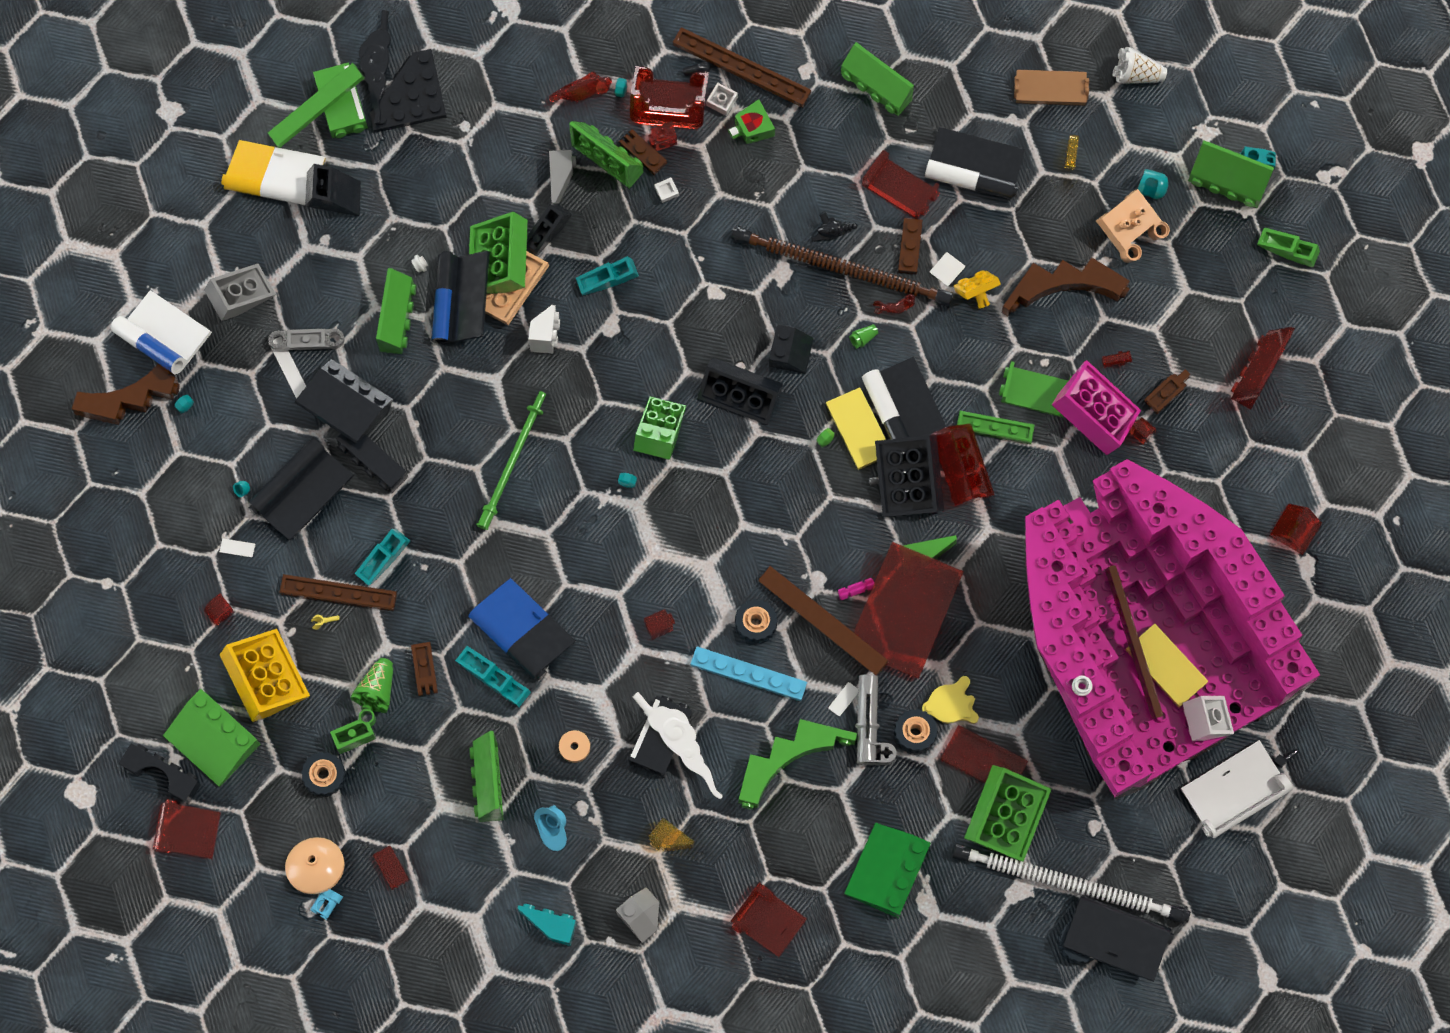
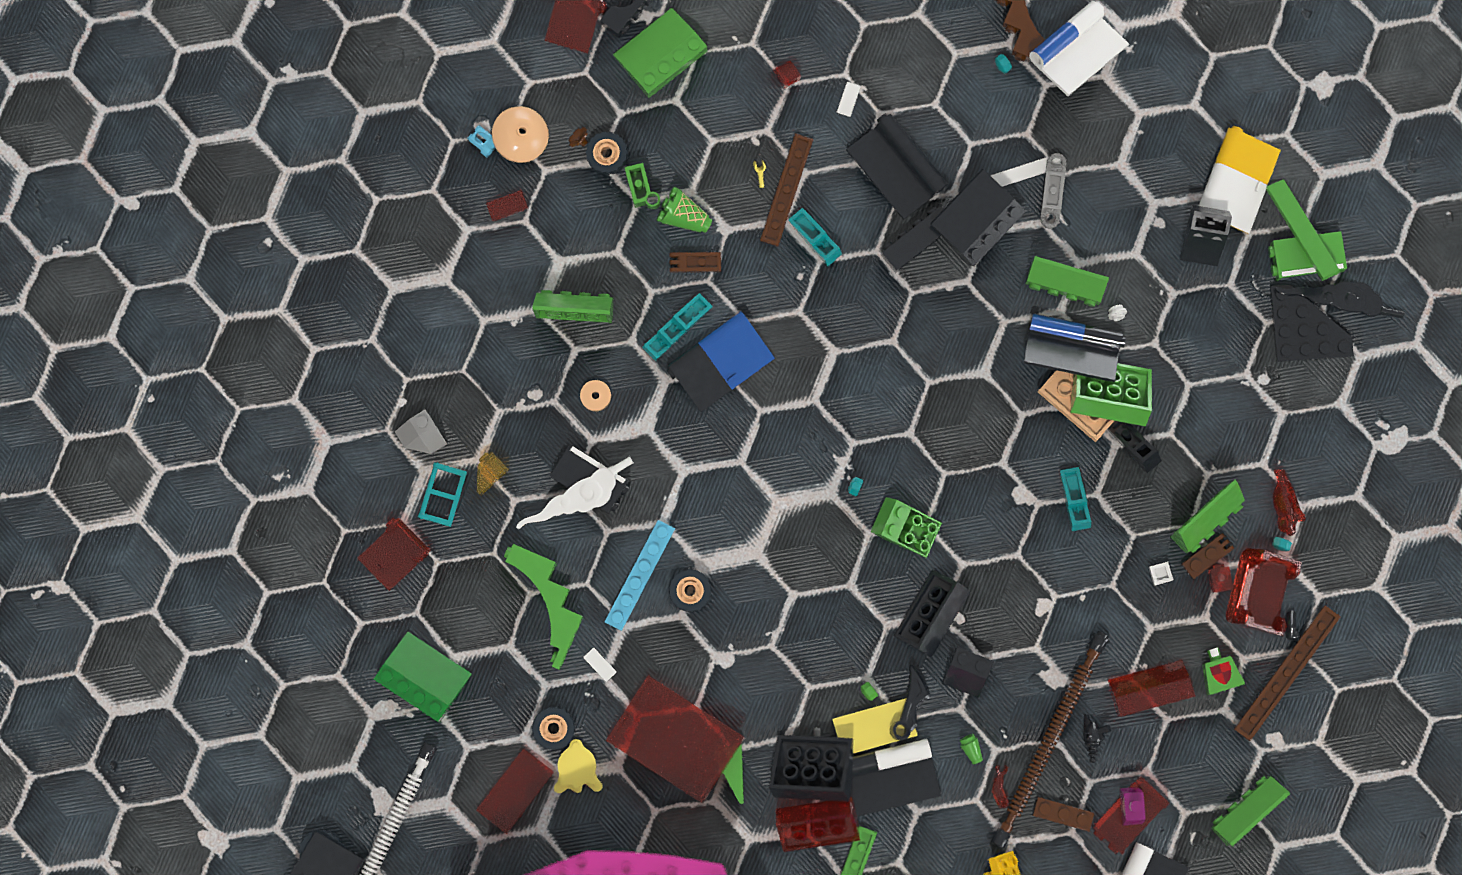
camera: 100 degrees right, 10 degrees up
light grey slope [204,264,276,321] -> none
yellow slope [220,629,310,722] -> none
teal hinge [233,481,250,497] -> none
bright green bar [477,391,546,530] -> none
teal slope [517,904,577,946] -> none
white slope [528,305,560,354] -> none
medium azure piece [534,805,567,851] -> none
light grey slope [549,150,576,203] -> none
clear red brick [644,609,675,640] -> none
white piece [706,83,738,116] -> none
reddish brown tile [758,566,889,676] -> none
dark pink axle [838,578,875,600] -> none
light grey piece [855,675,897,766] -> none
white sticker [930,252,965,286] -> none
bright green slope [964,765,1051,862] -> none
none -> teal window [418,462,467,527]
none -> reddish brown plant [569,127,588,147]
none -> black piece [890,664,930,740]
none -> clear red slope [1107,660,1195,717]
none -> magenta torso [1119,787,1145,825]

